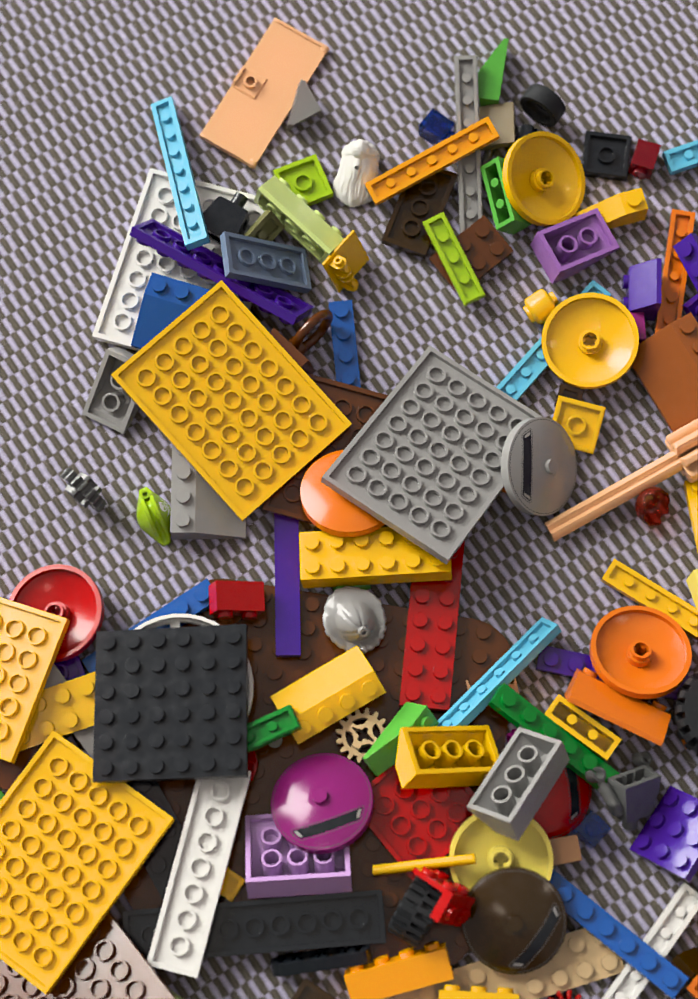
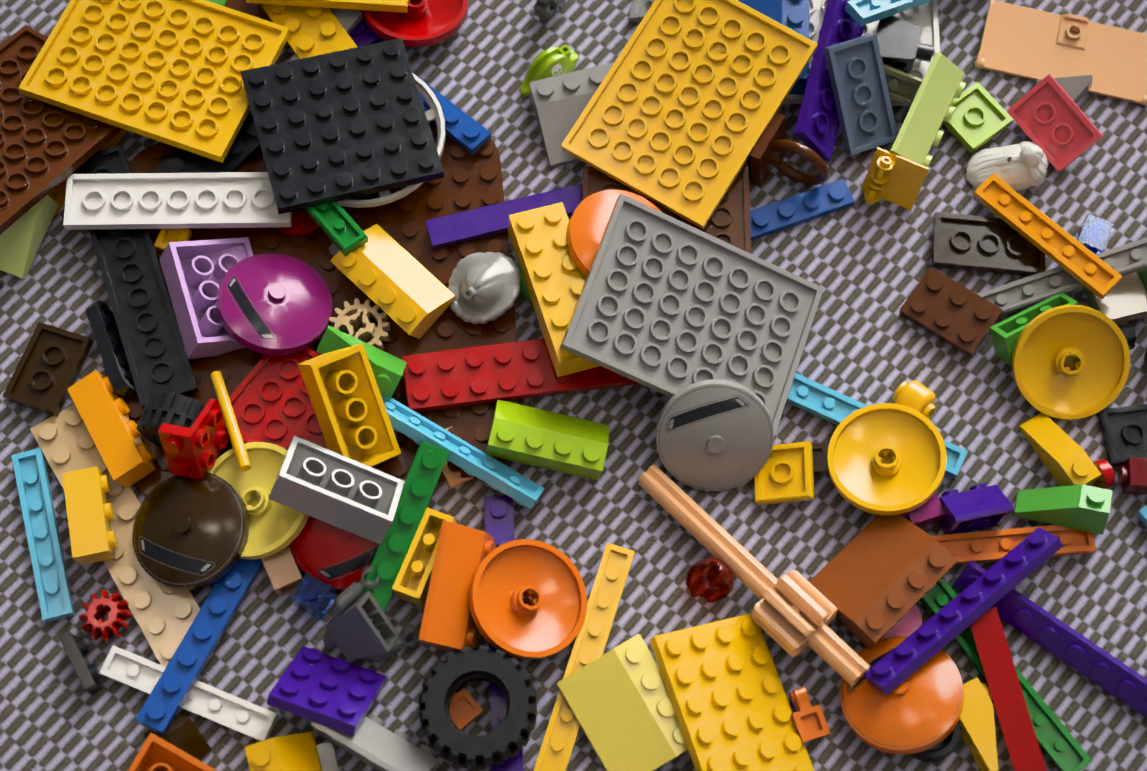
camera: 70 degrees right, 5 degrees down
red brick [208,580,265,620] -> none
lime tile [422,212,486,307] -> none
medium lavender slope [530,208,620,284] -> none
none -> lime slope [485,399,609,481]
none -> coral plate [1007,74,1103,172]
none -> bright green slope [1014,484,1112,535]
none -> red tile [1093,459,1115,489]

